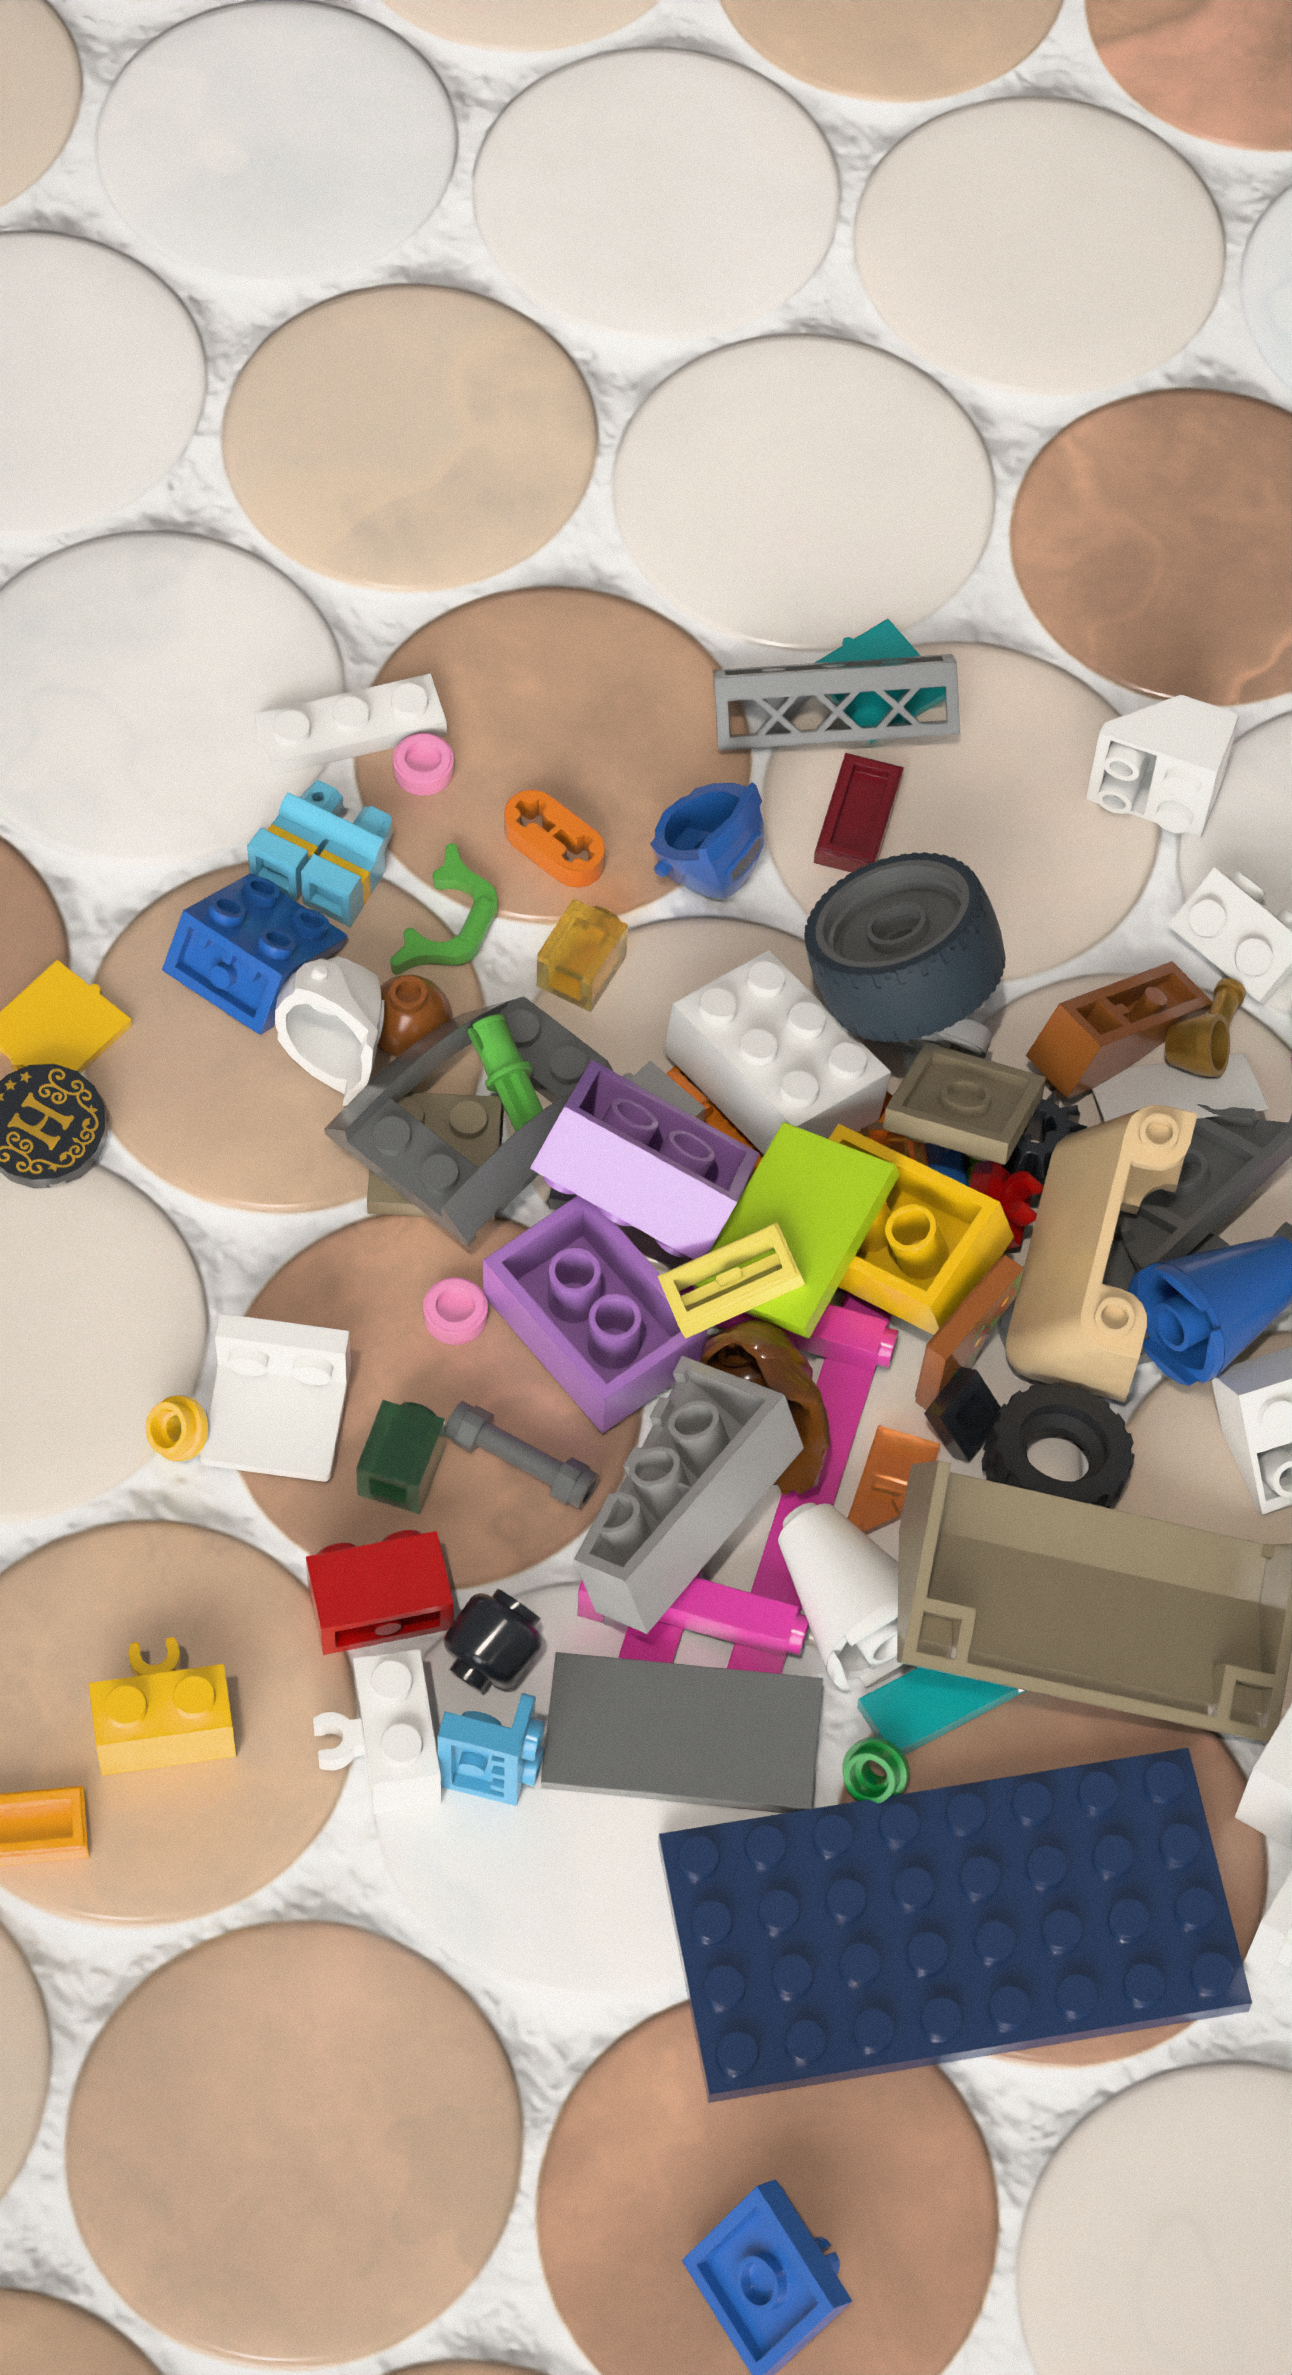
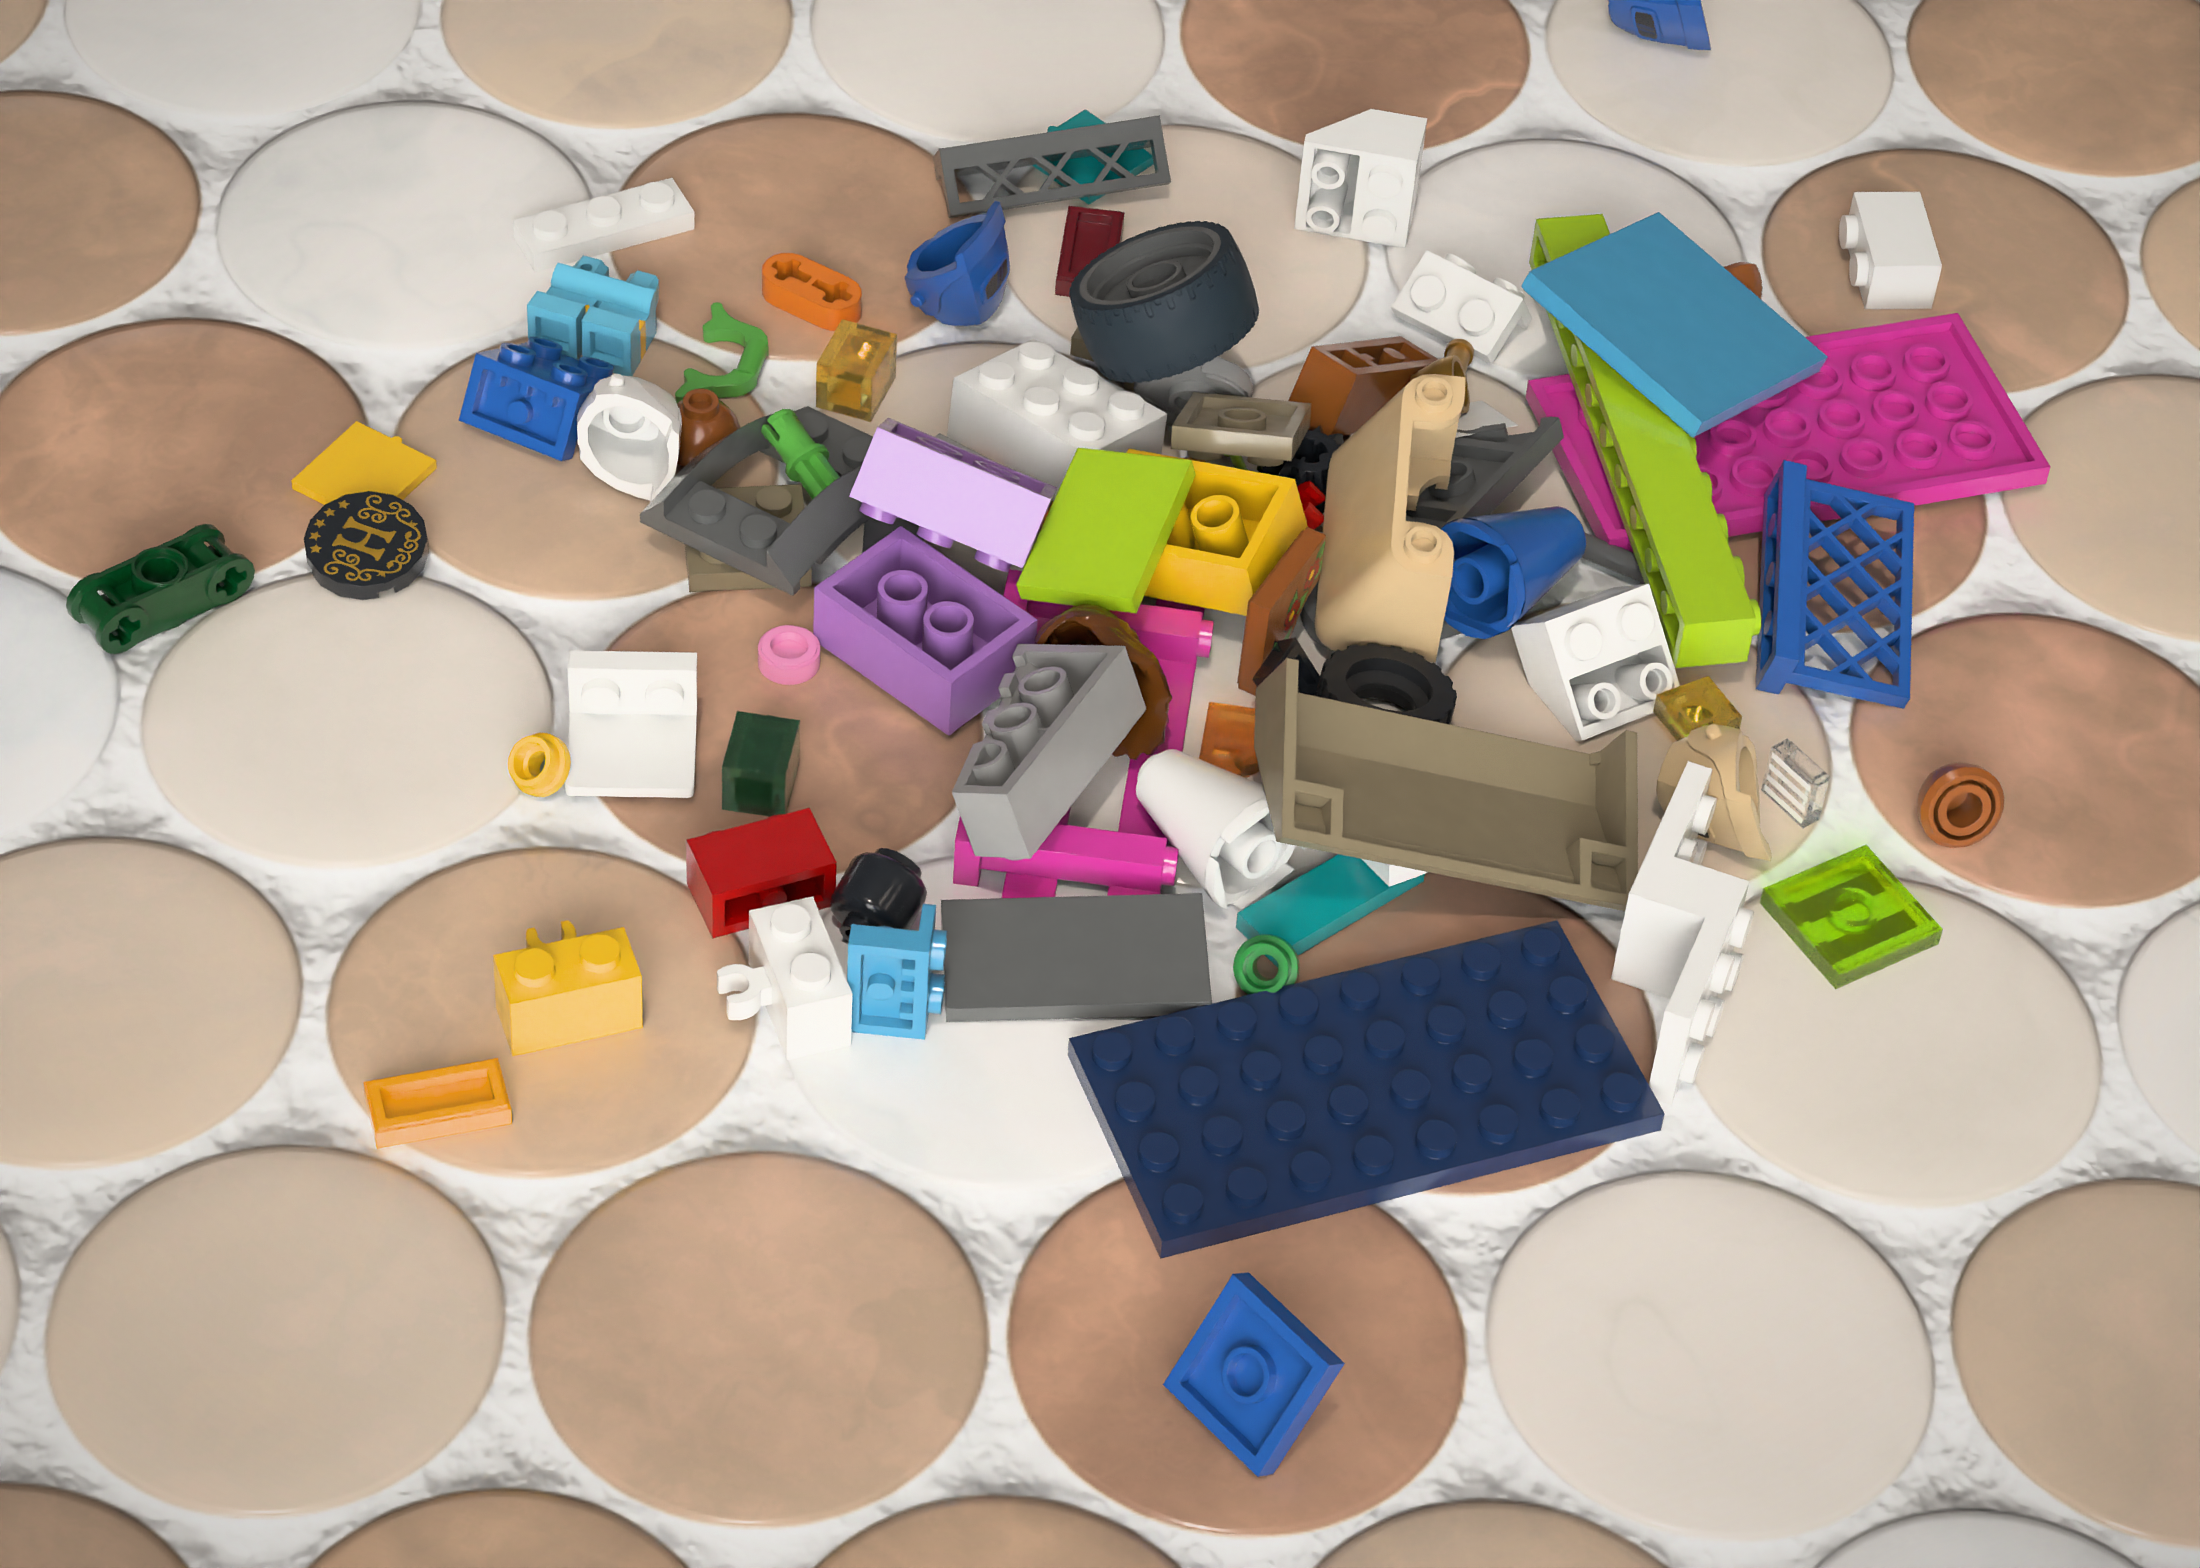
camera: 10 degrees left, 15 degrees down
bright pink tile [393,733,454,796] -> none
dark grey bar [444,1401,599,1509] -> none
light yellow tile [658,1222,805,1339] -> none

